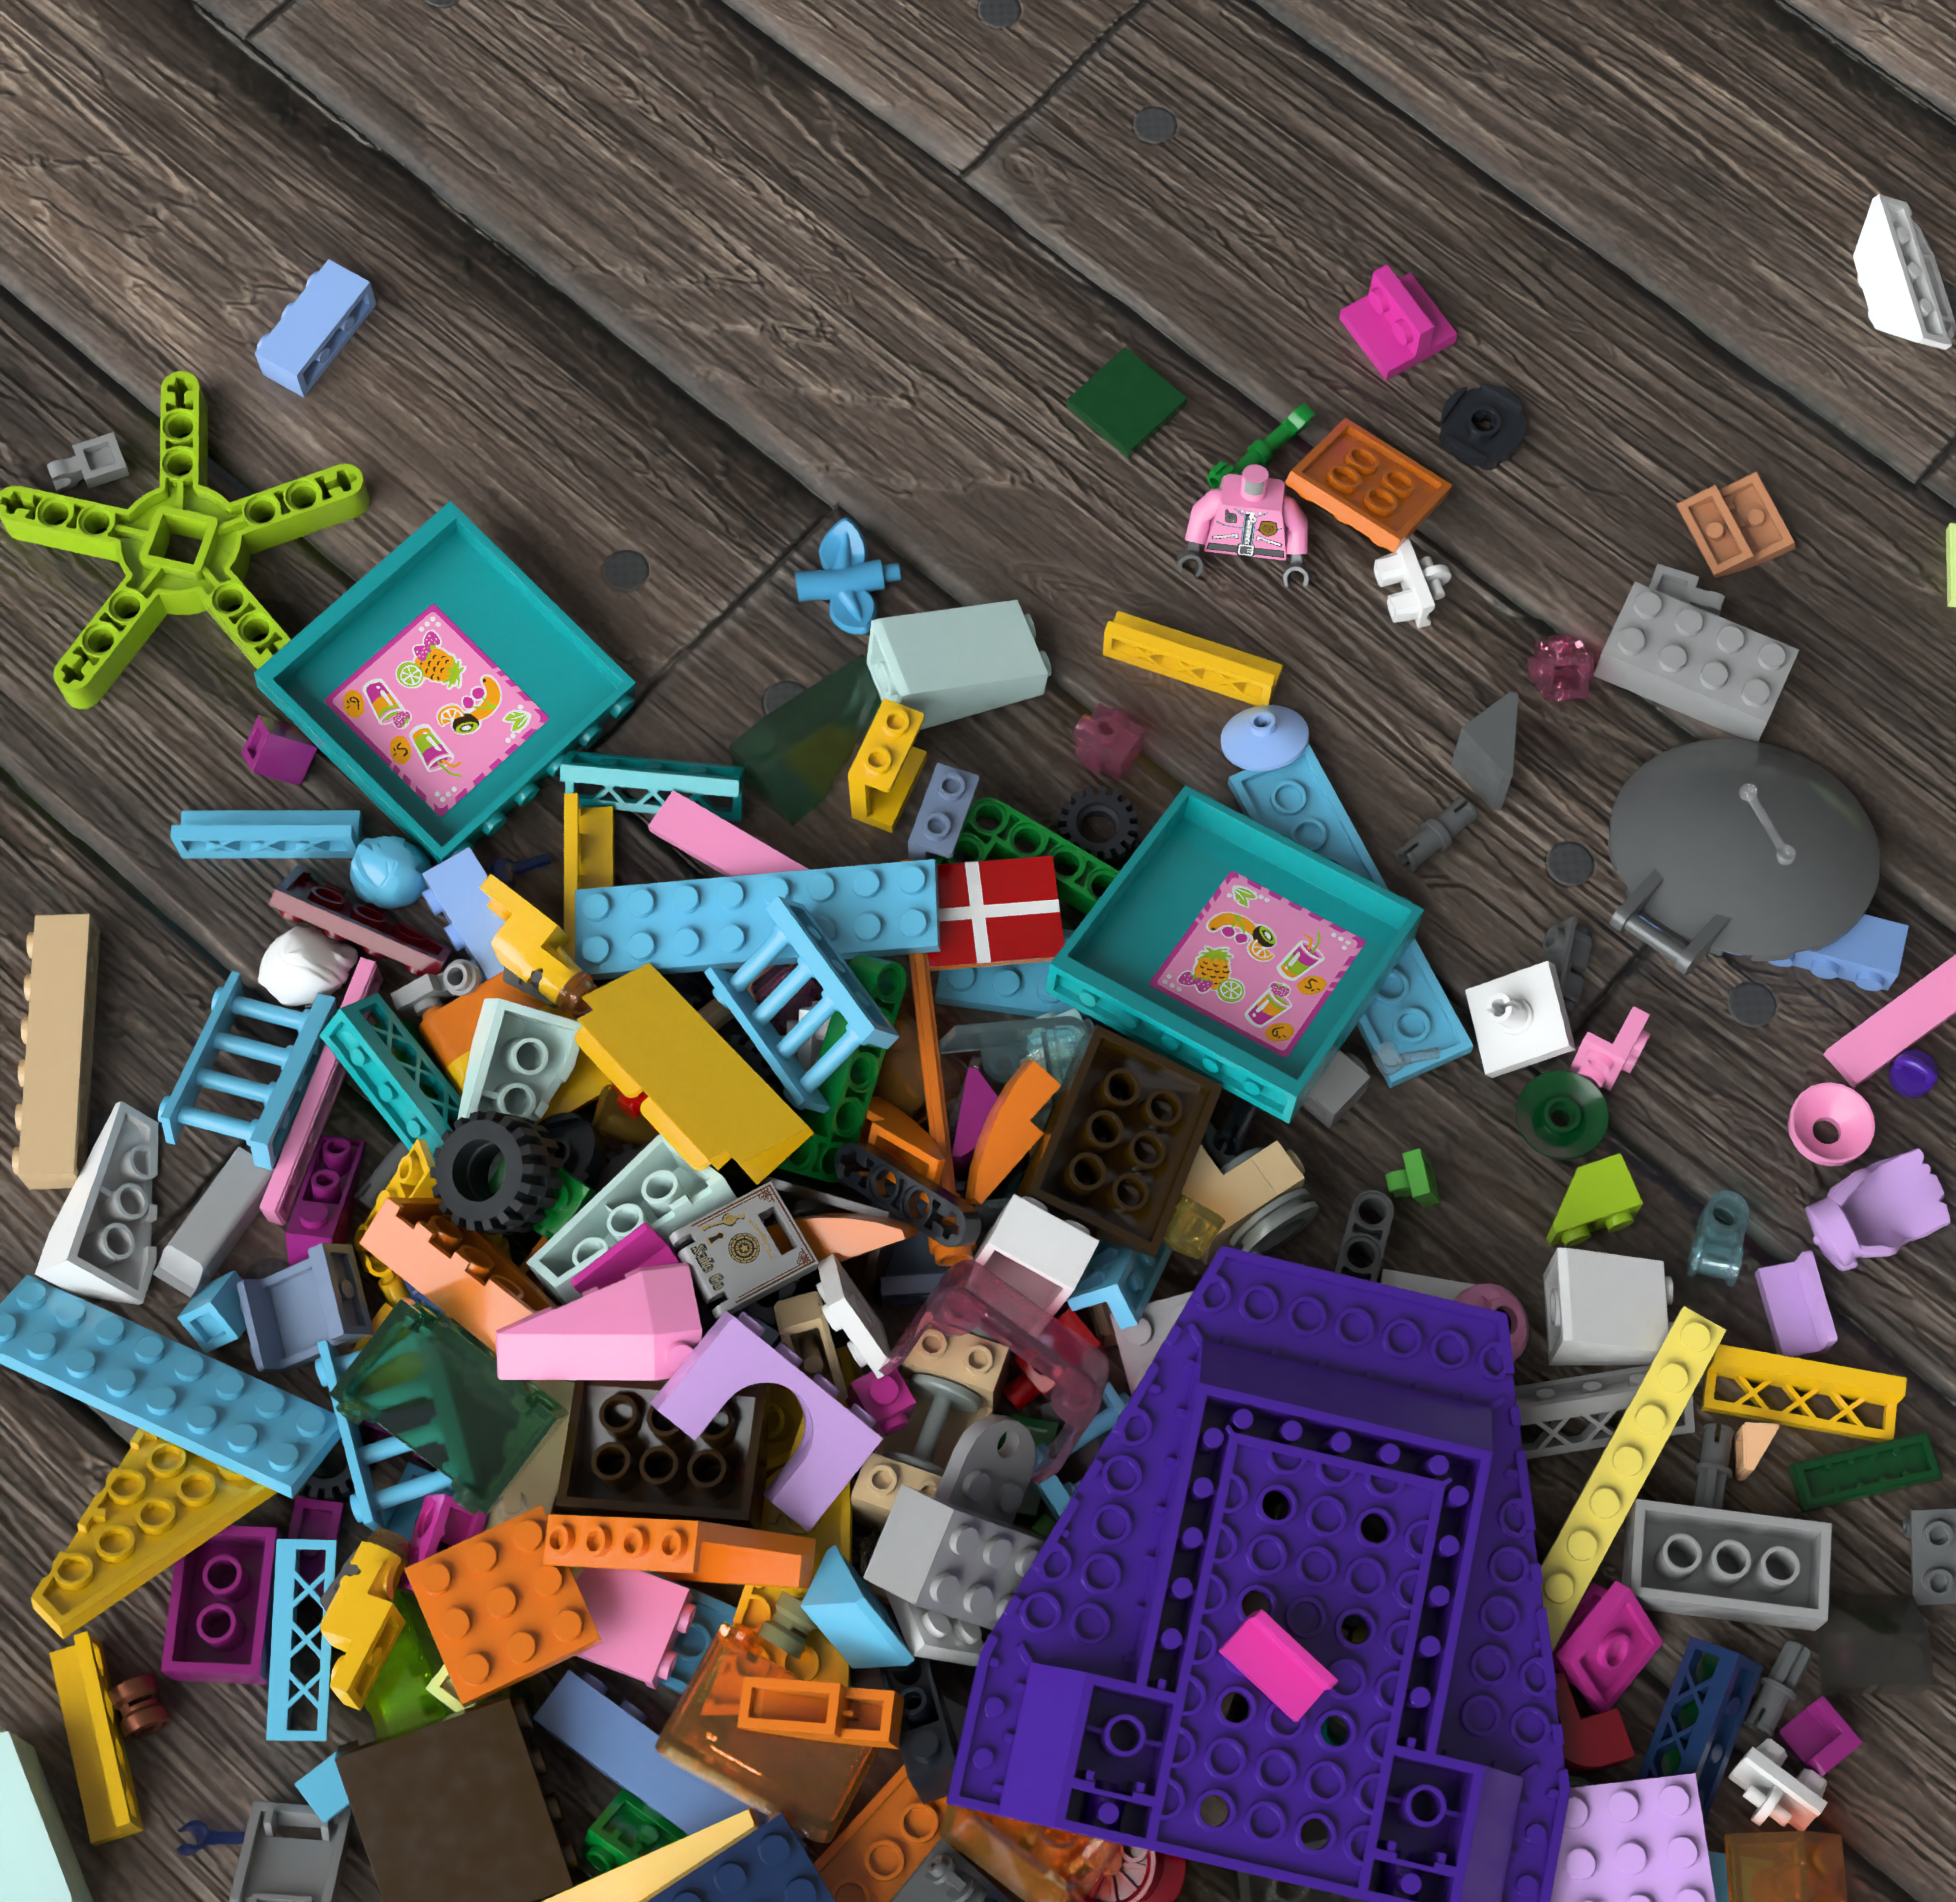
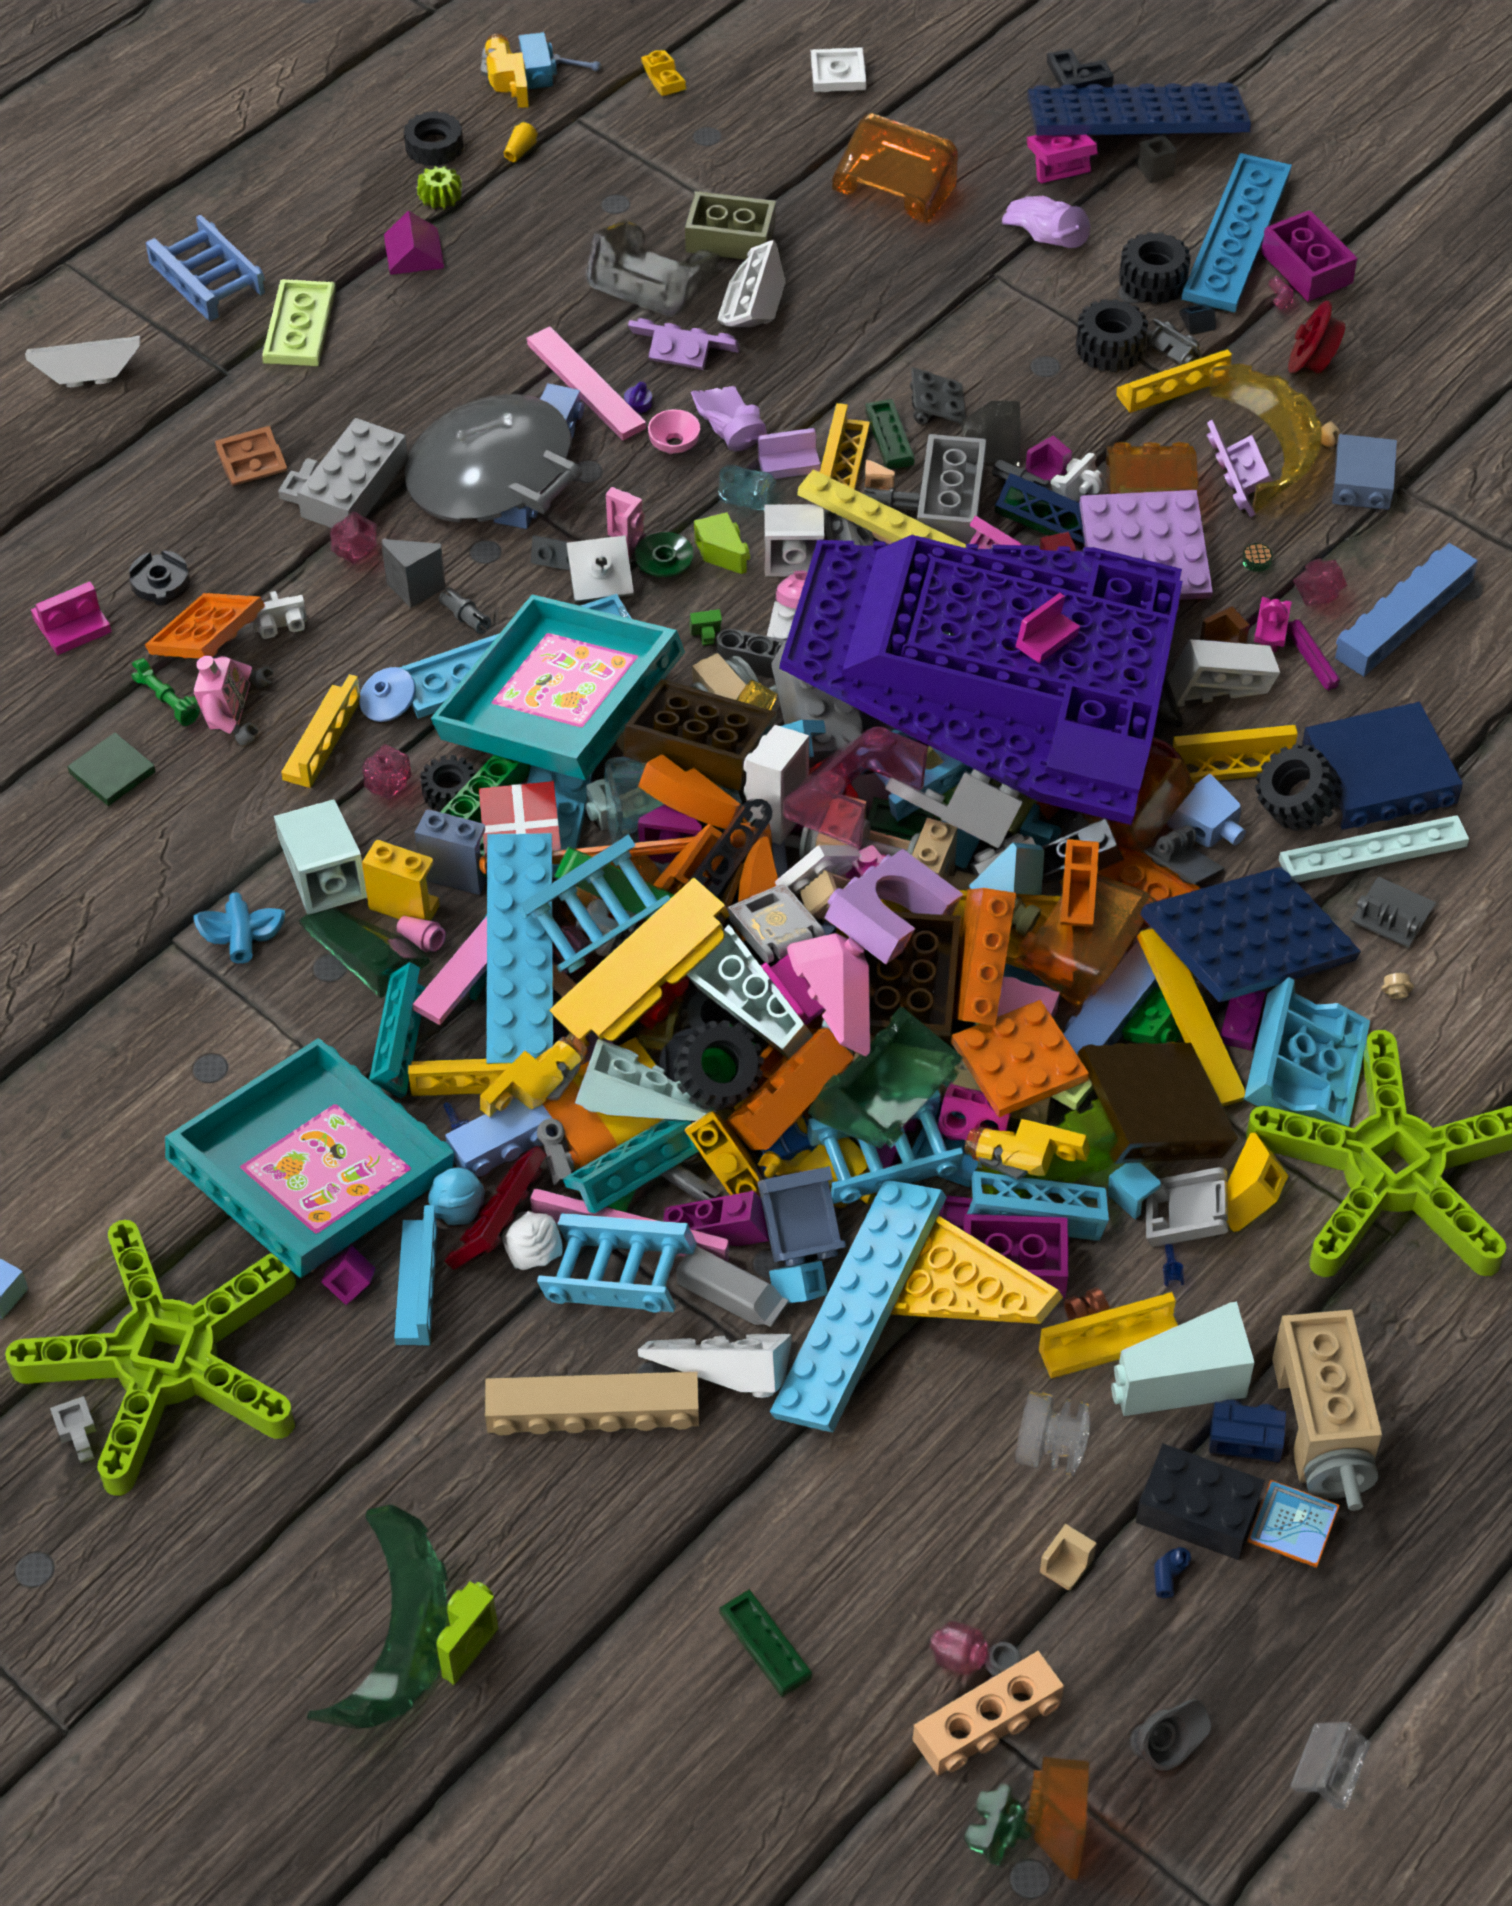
camera: 90 degrees left, 15 degrees down
none -> bright pink cone [397,916,445,952]

